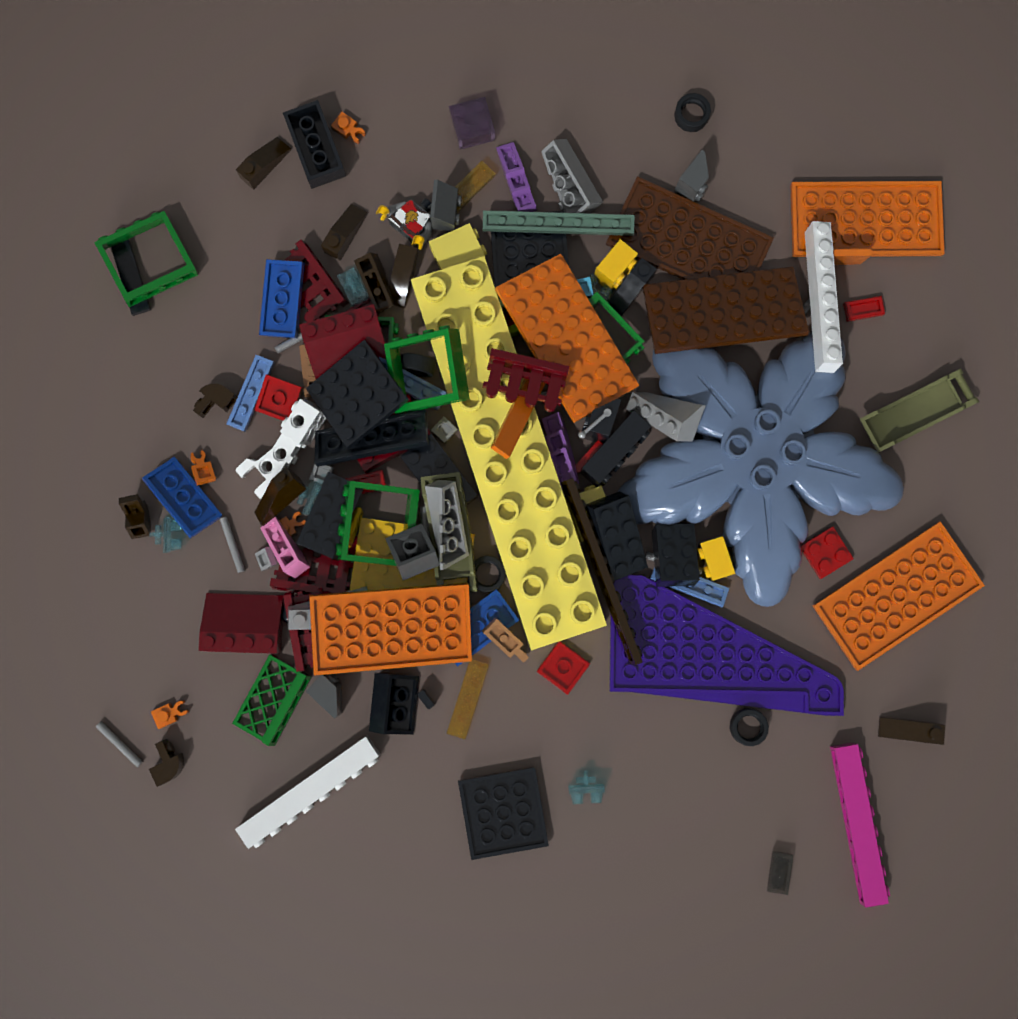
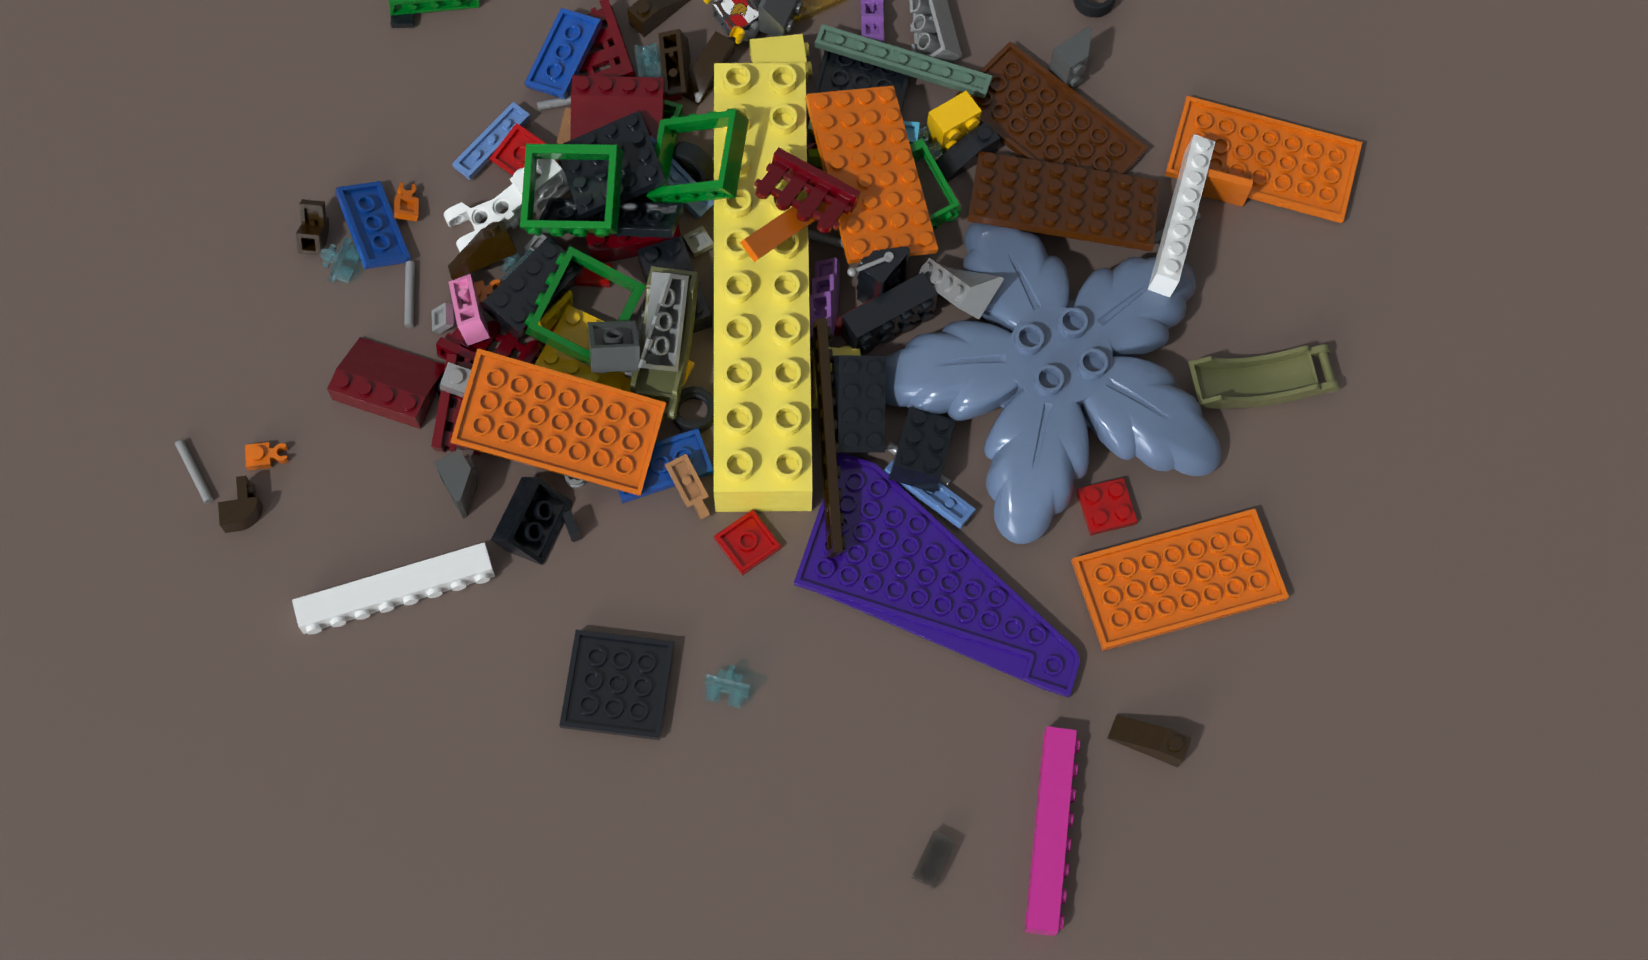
camera: 15 degrees right, 15 degrees down
dark brown brick [193,384,238,418] -> none
green fence [232,654,312,746] -> none
clear yellow plate [447,659,489,739] -> none
yellow piece [697,536,735,581] -> none
black tyre [729,708,769,746] -> none
red tile [843,296,885,322] -> none
none -> green window [520,144,623,237]

